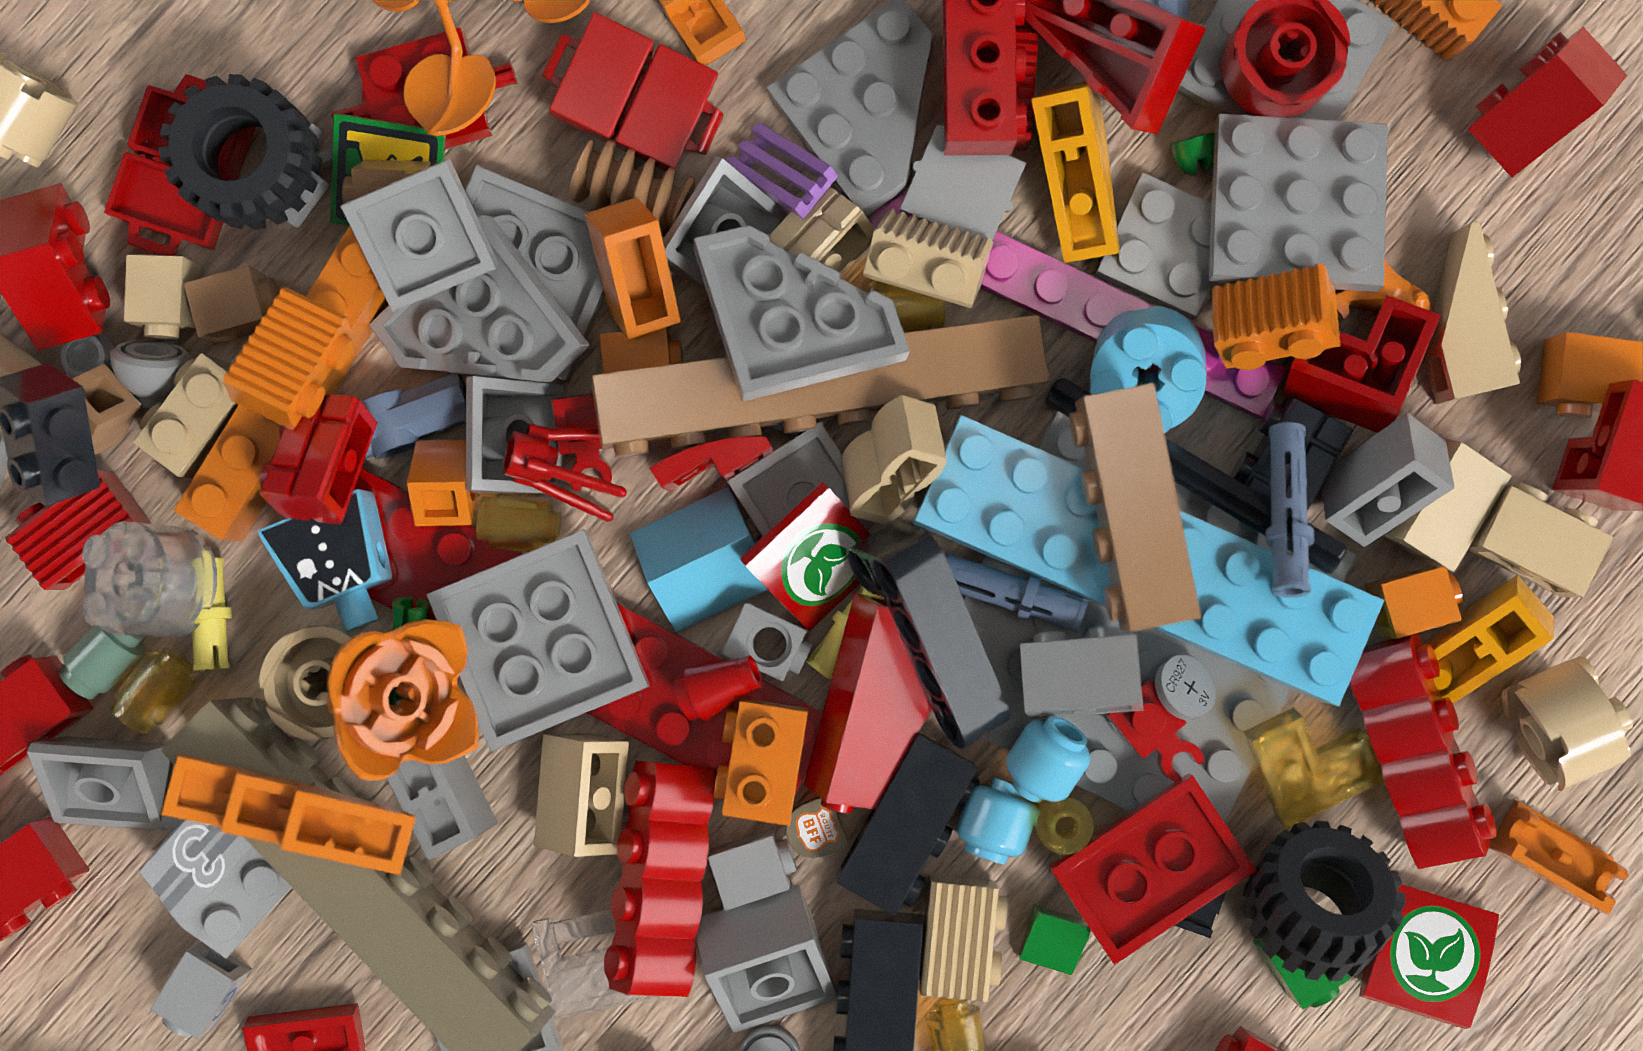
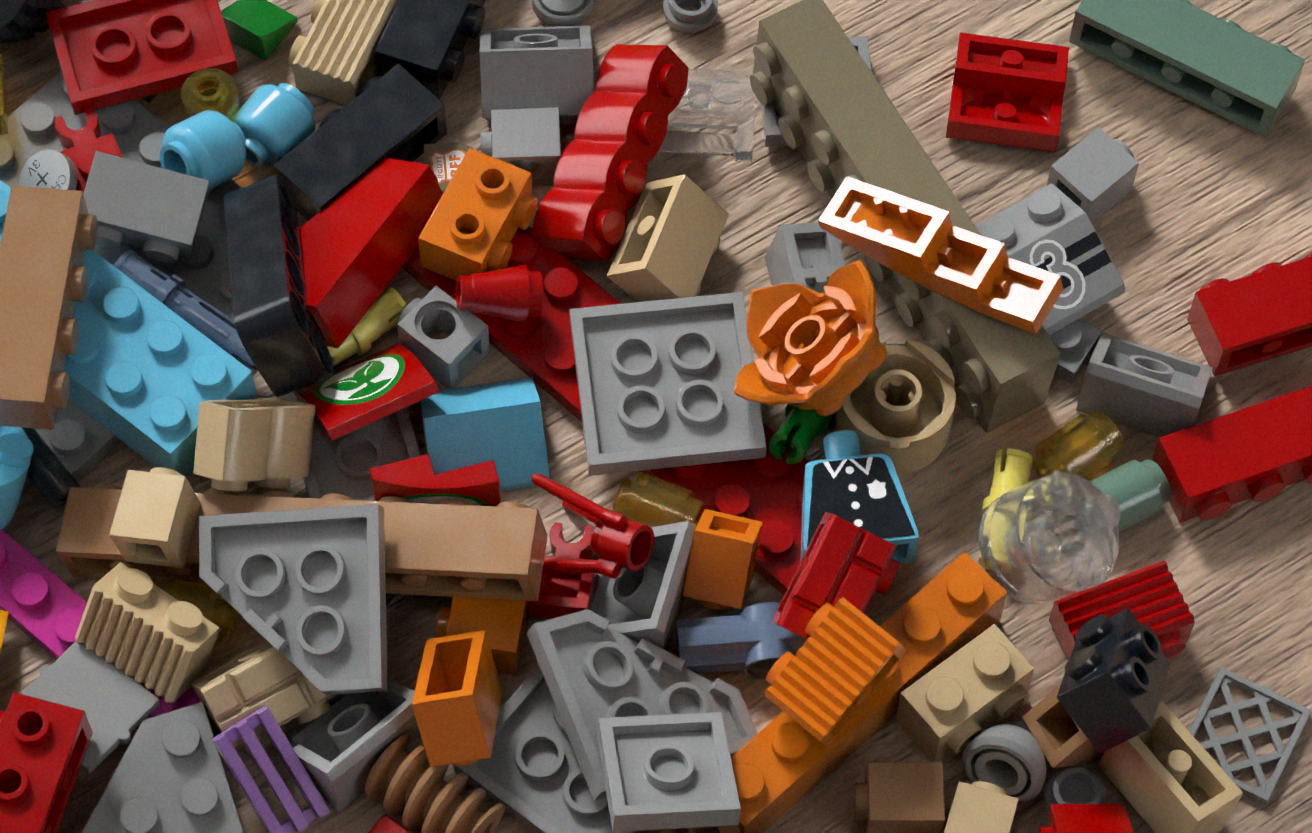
camera: 165 degrees left, 25 degrees down
none -> tan brick [109,467,201,568]

